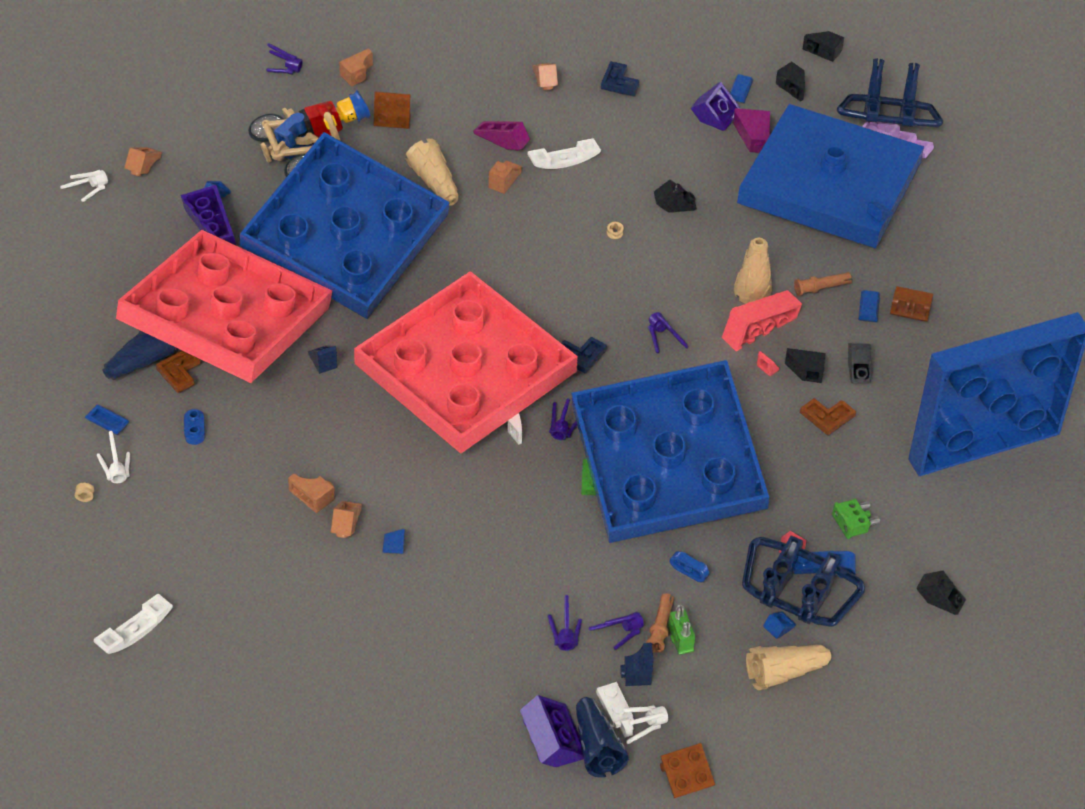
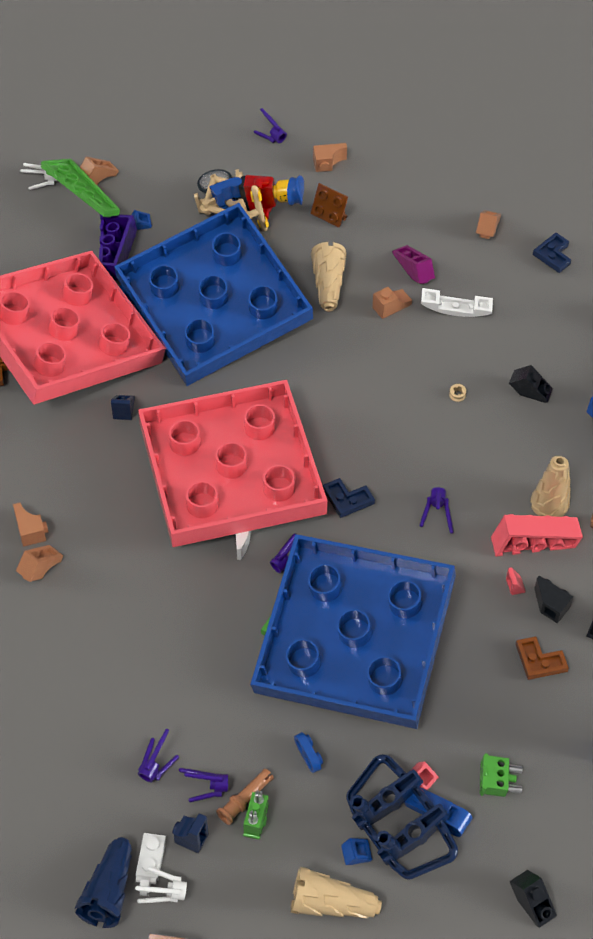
camera: 30 degrees right, 5 degrees up
blue slope [383,529,405,554] -> none
dark purple slope [520,695,584,767] -> none
none -> bright green wing [41,159,120,217]

